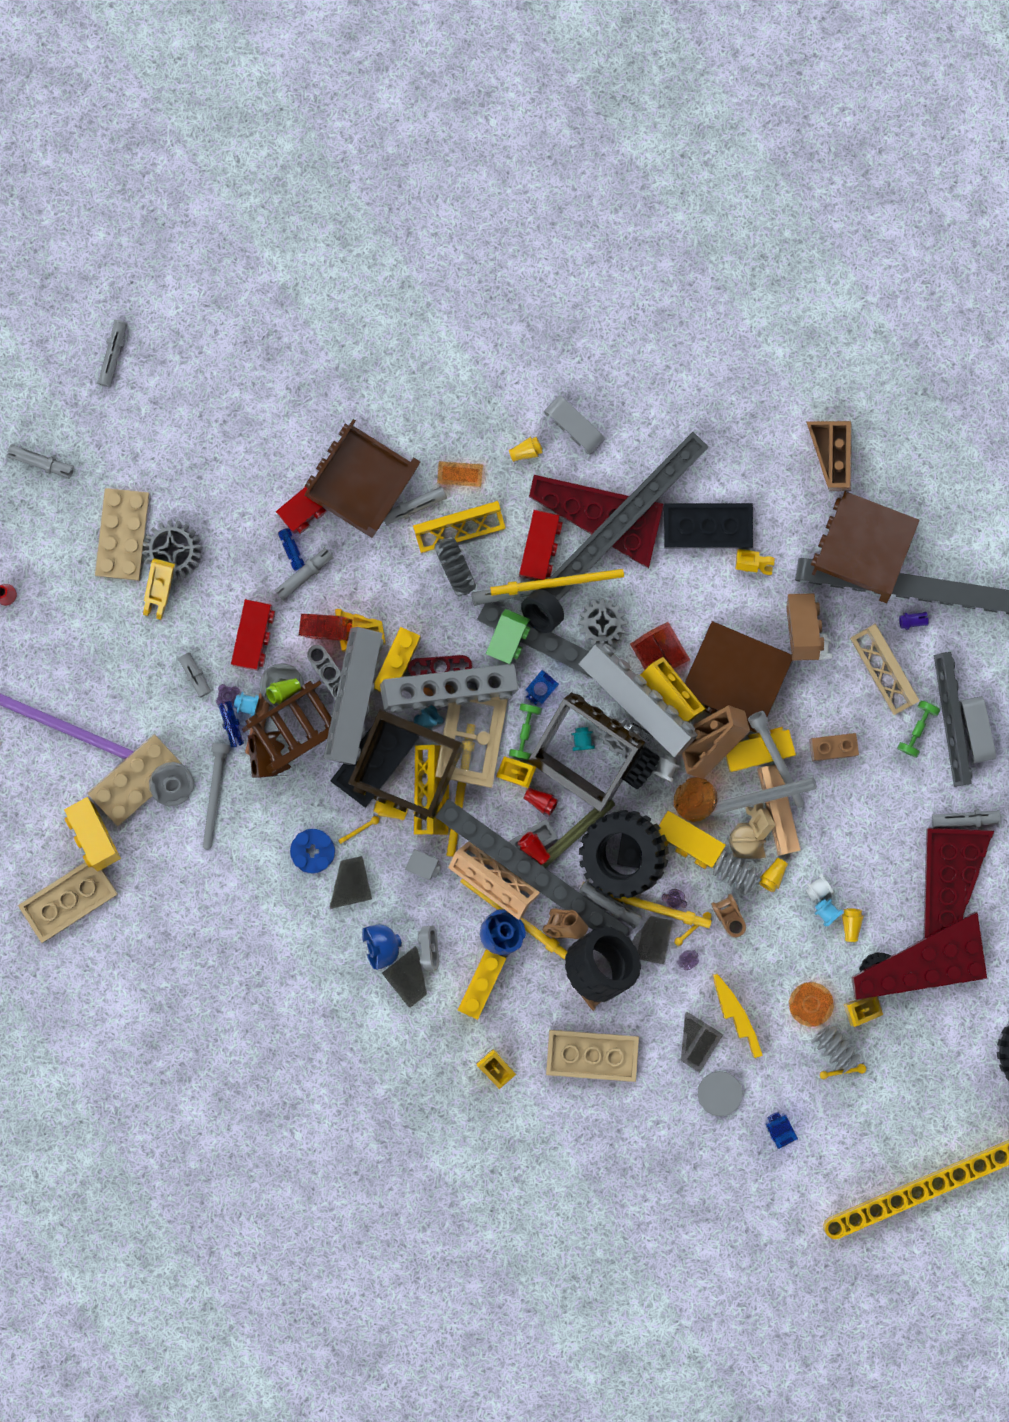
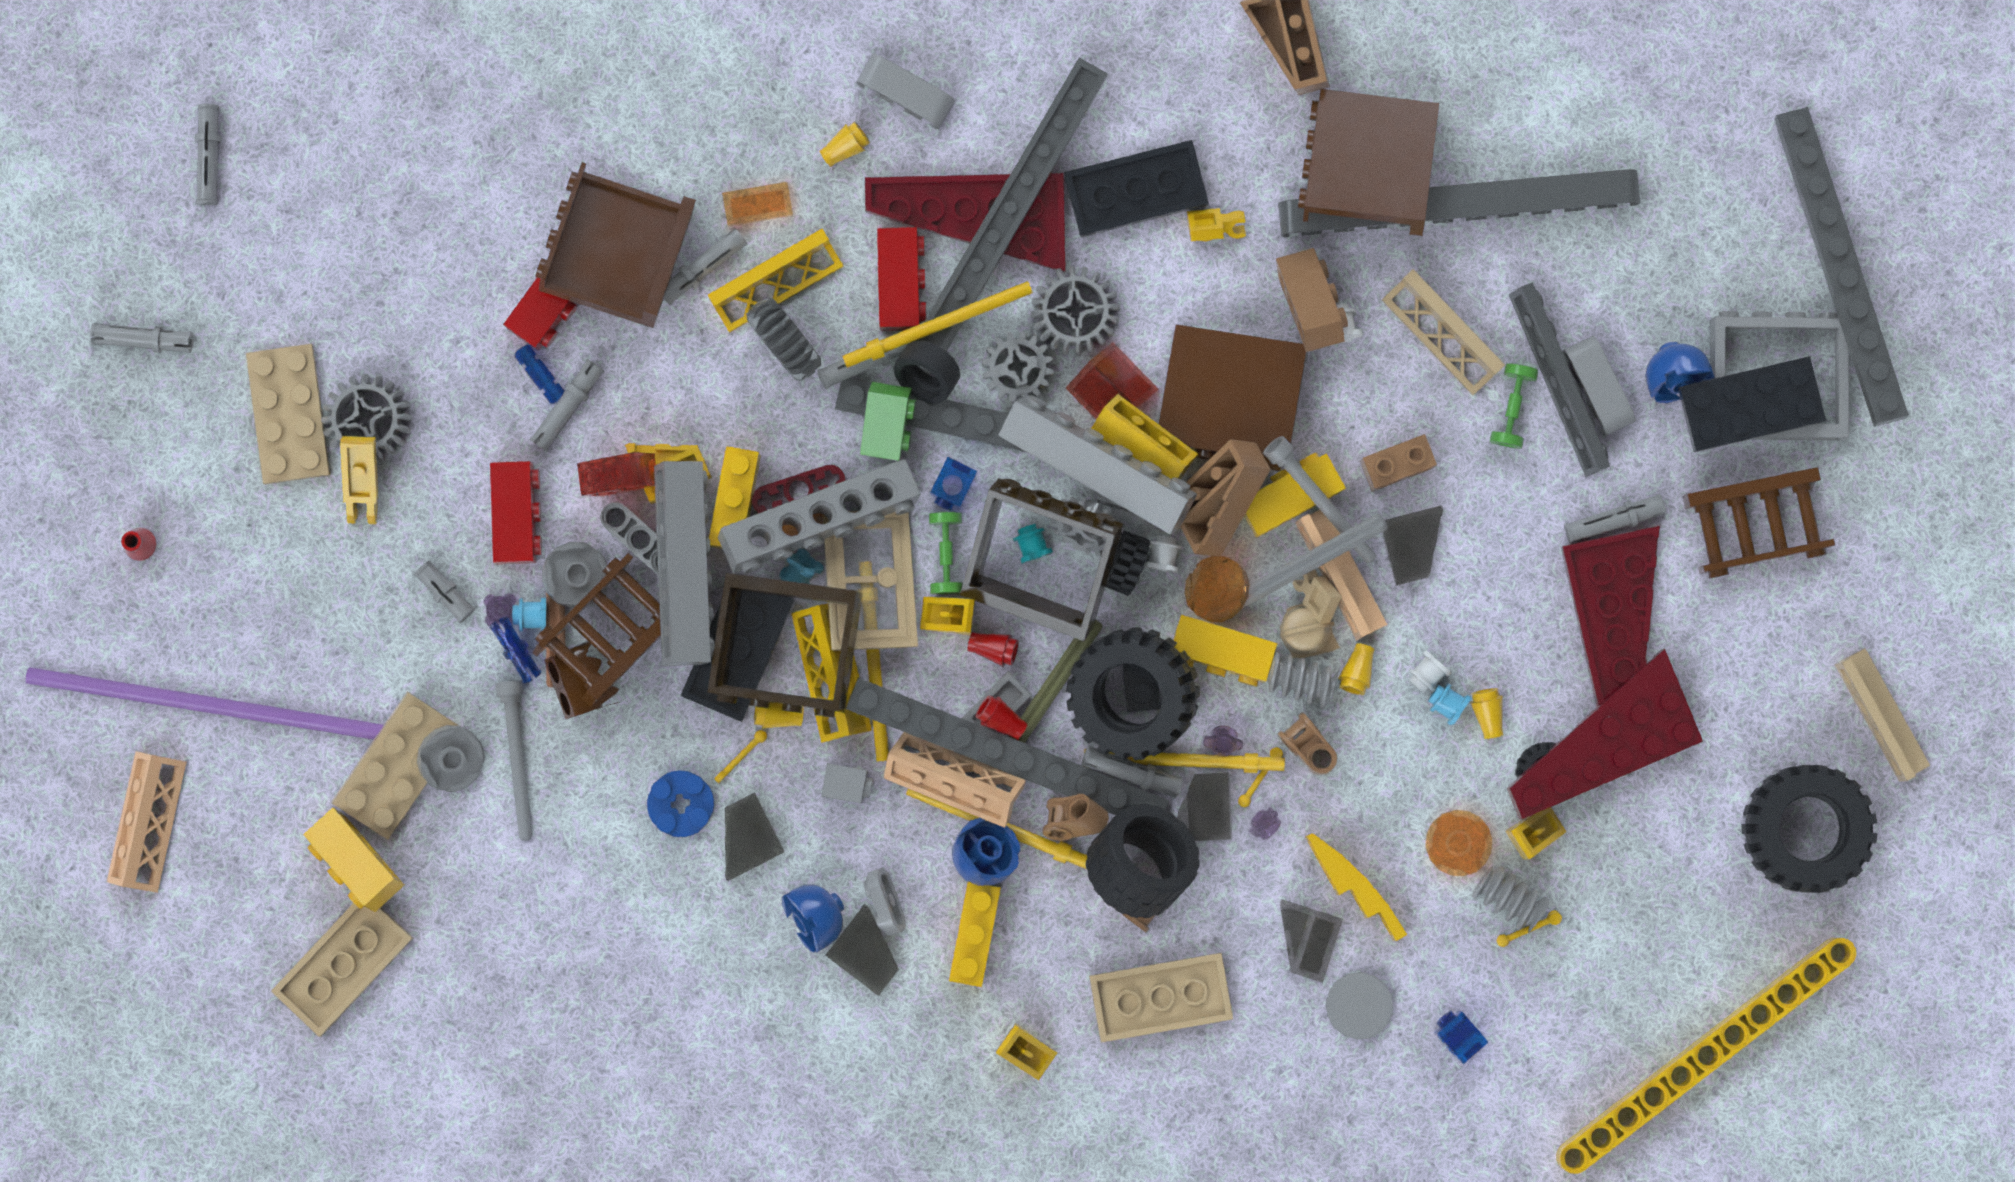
camera: 15 degrees left, 0 degrees up
lime cone [266,678,301,704] -> none
dark purple pin [899,611,929,630] -> none
none -> light grey gear [1031,266,1120,356]
none -> clear smoke wing [1382,505,1443,586]

